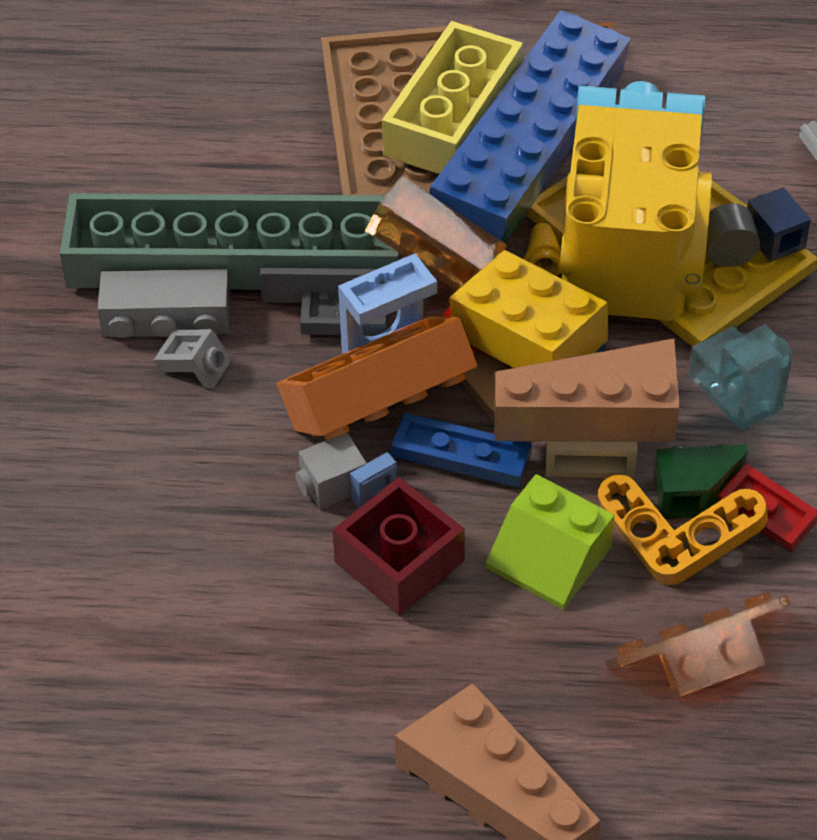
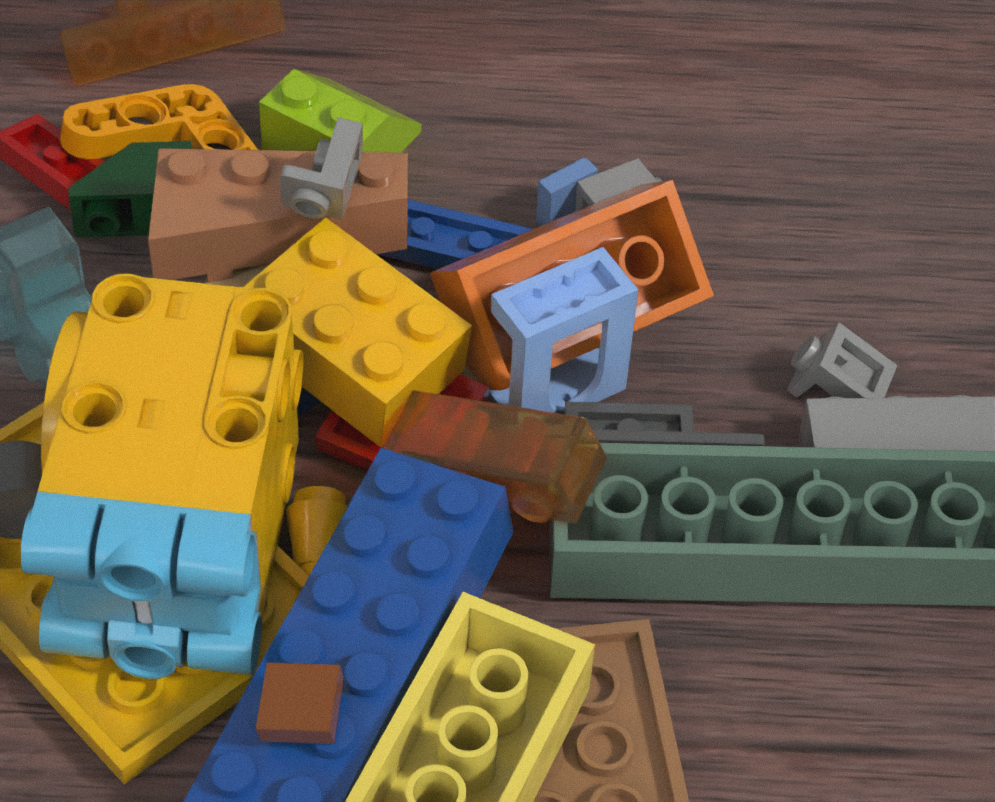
camera: 175 degrees right, 0 degrees up
dark red brick [332,477,465,616] -> none
none -> dark orange tile [256,663,344,744]
none -> light grey bracket [280,118,363,220]

